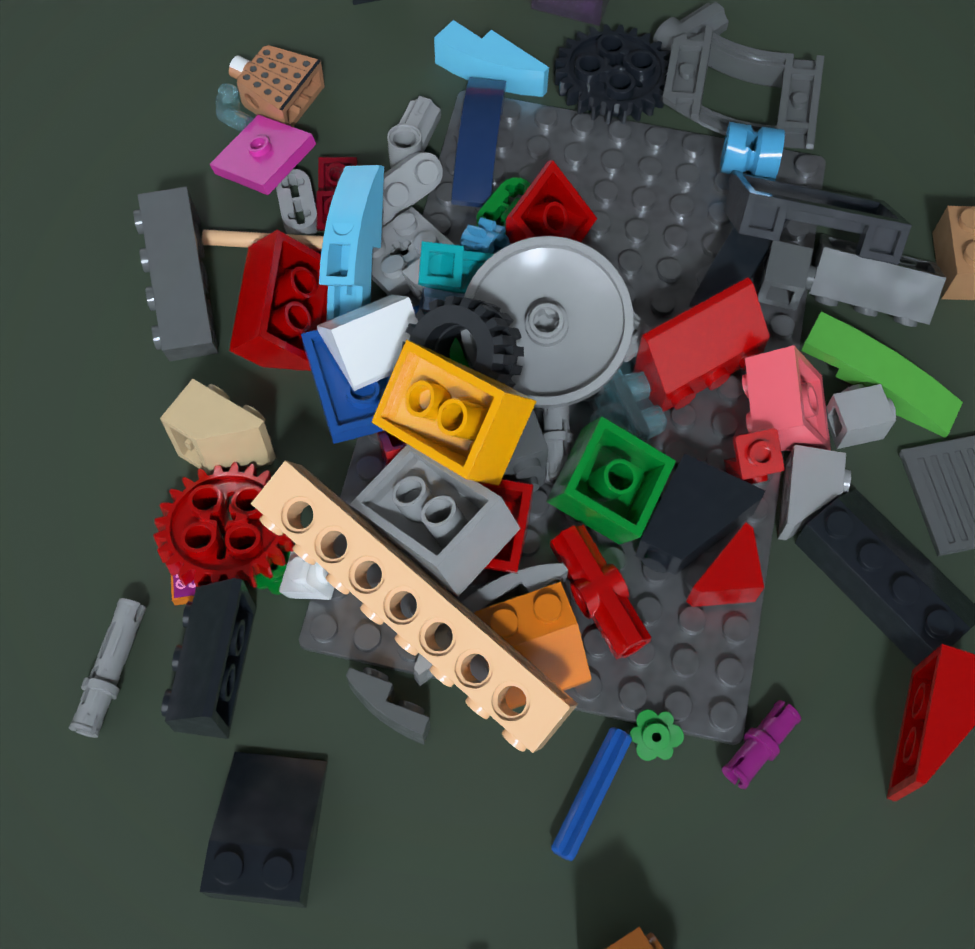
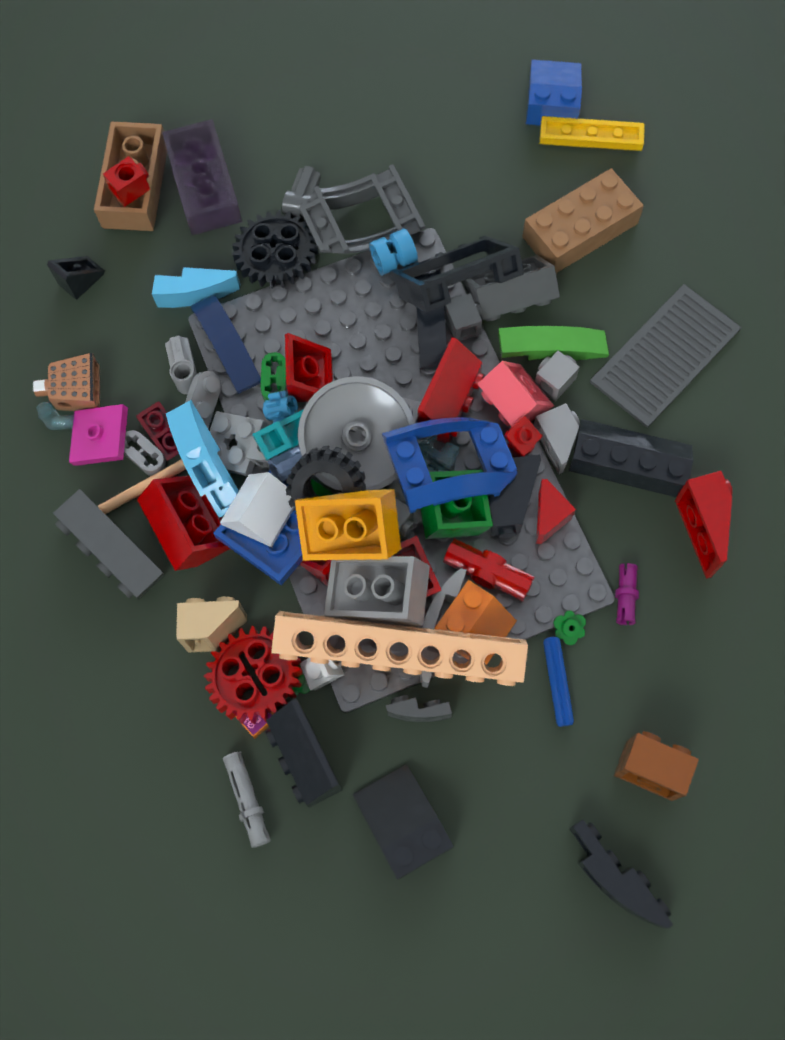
camera: 30 degrees left, 5 degrees up
none -> blue wedge [382,417,517,513]

